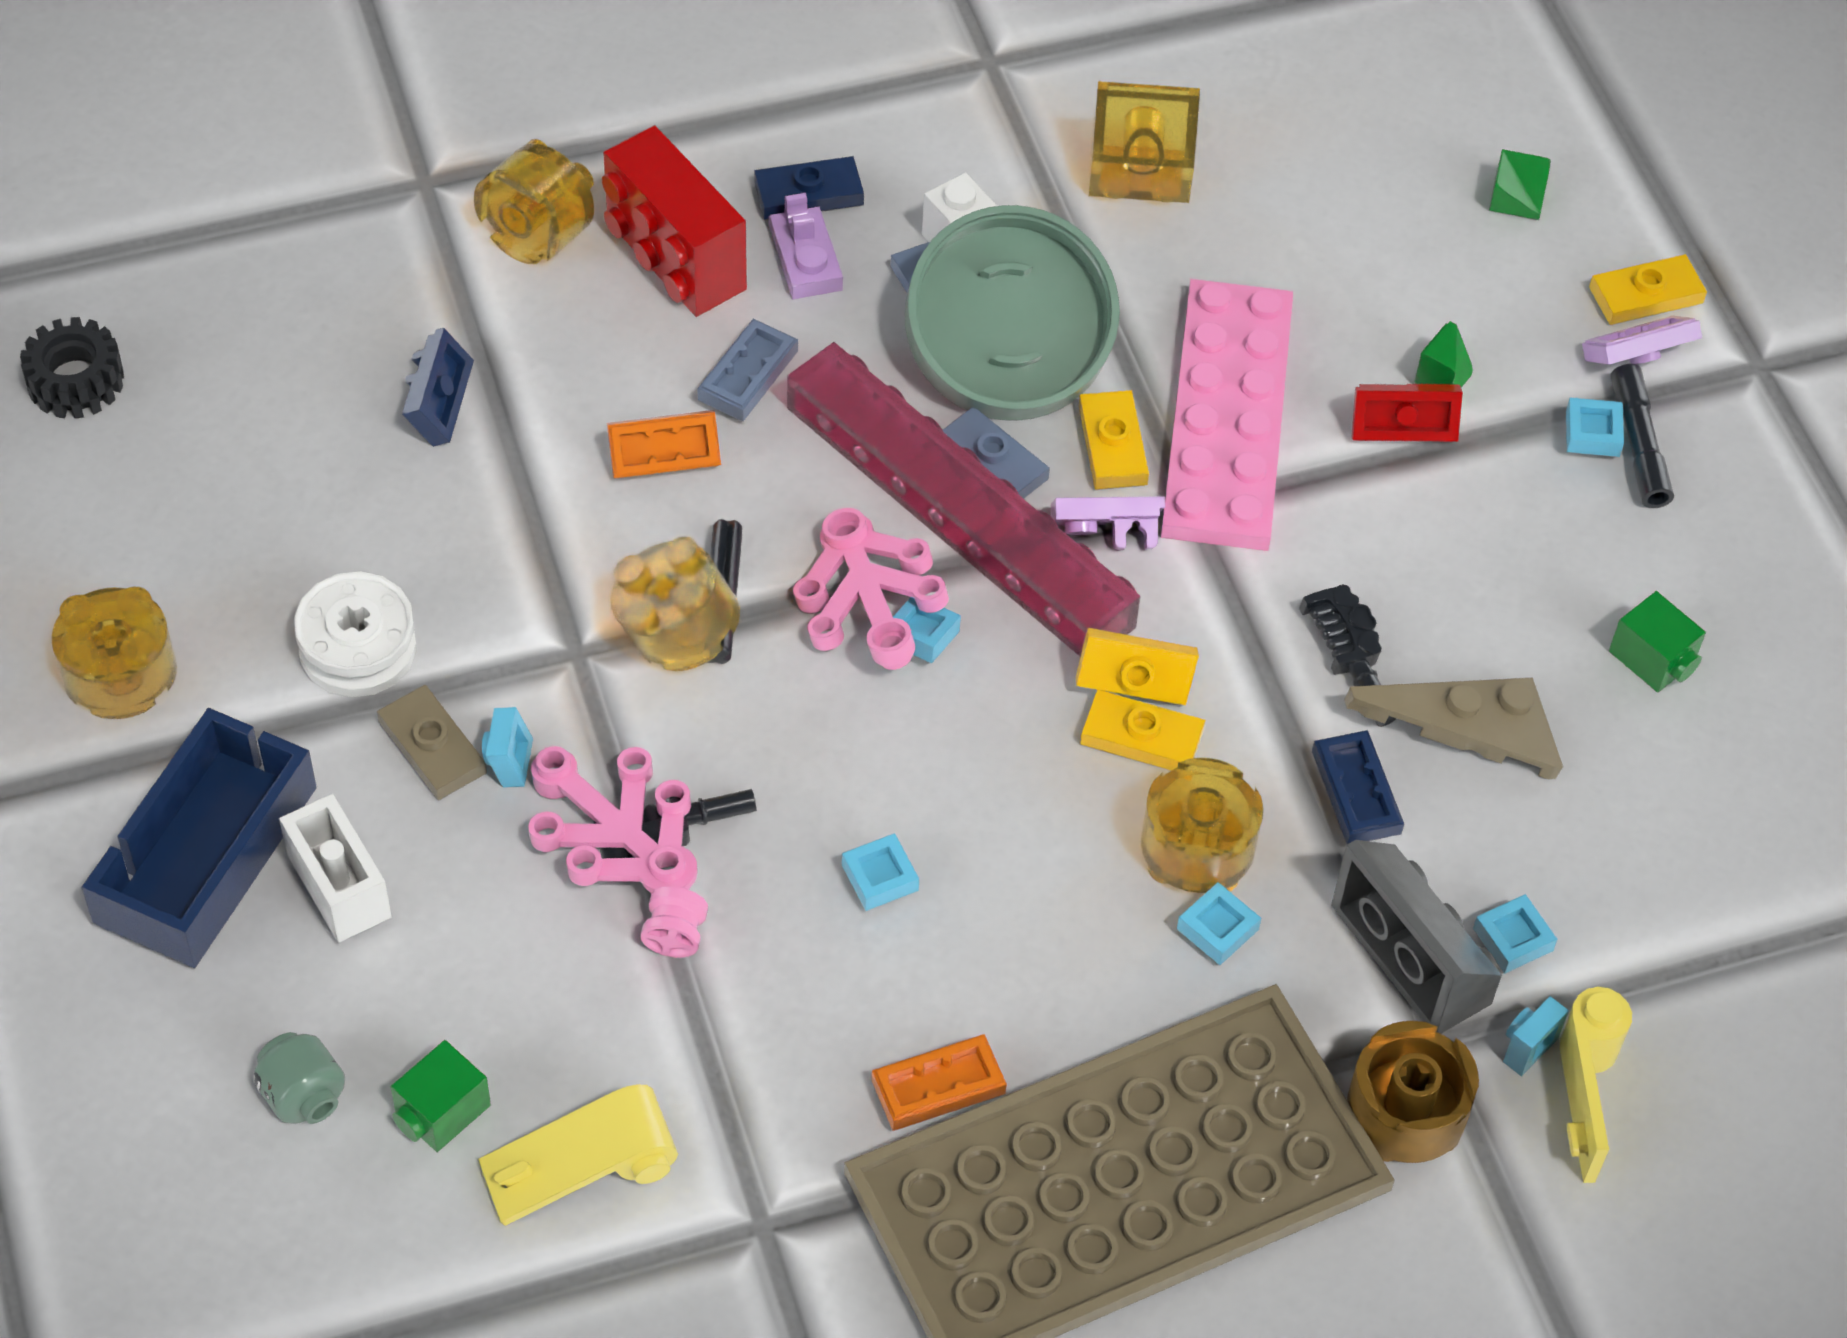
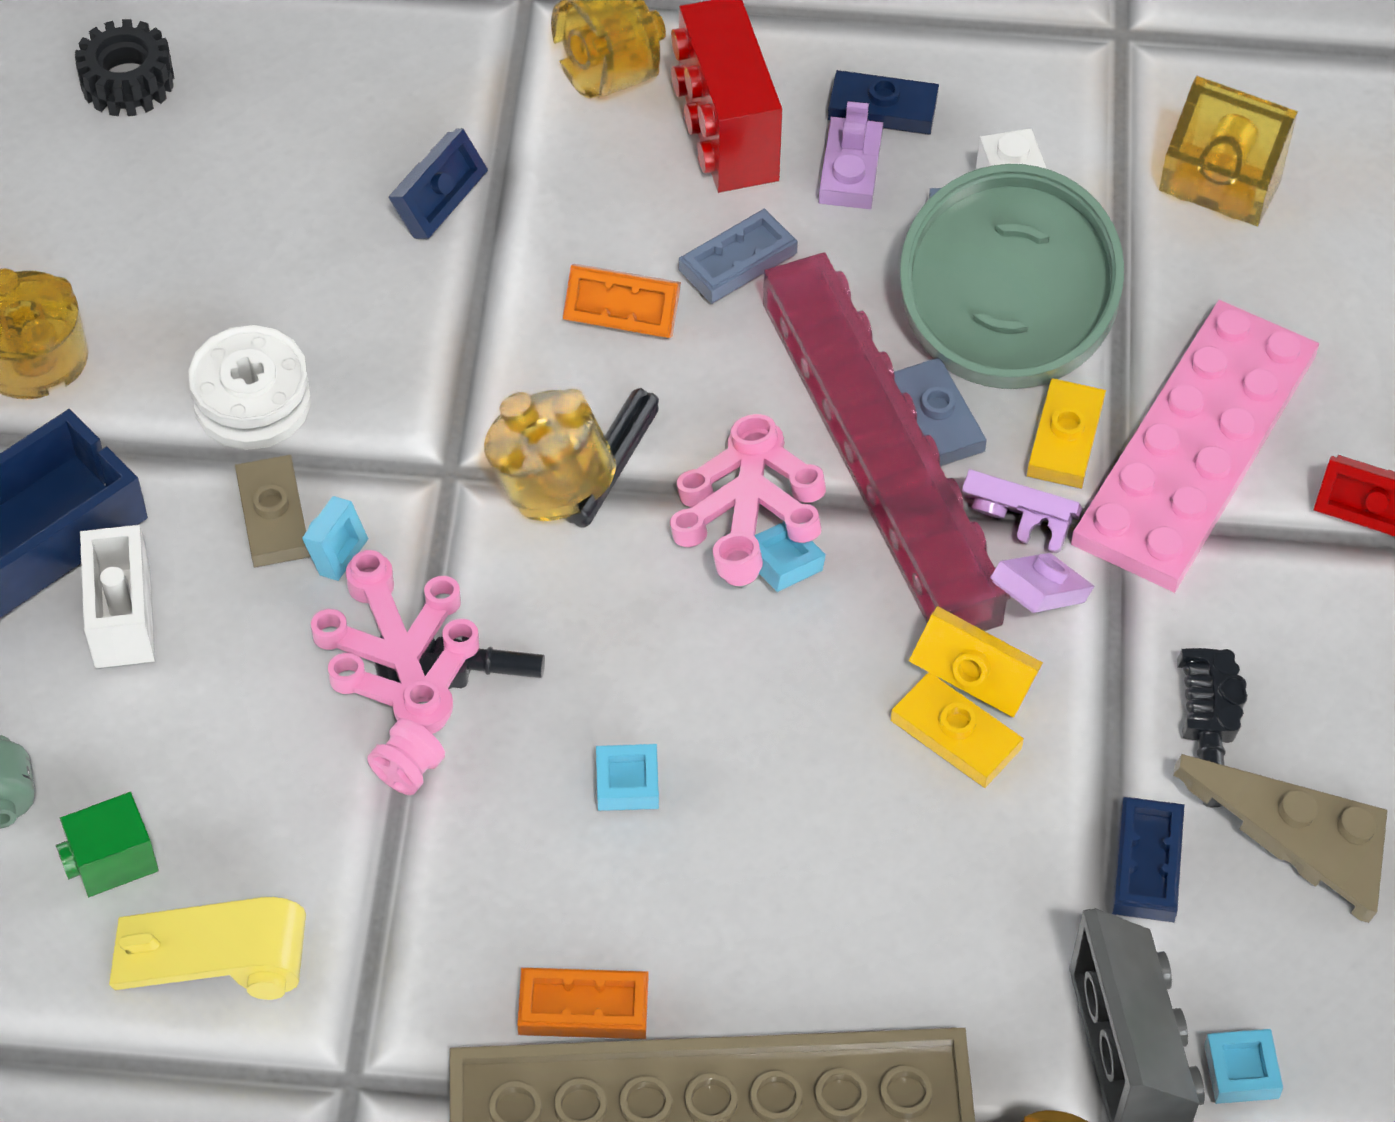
camera: 25 degrees right, 0 degrees up
clear yellow brick [1141,758,1263,893] -> none
medium azure plate [1177,882,1262,965] -> none
none -> lavender plate [990,553,1095,613]

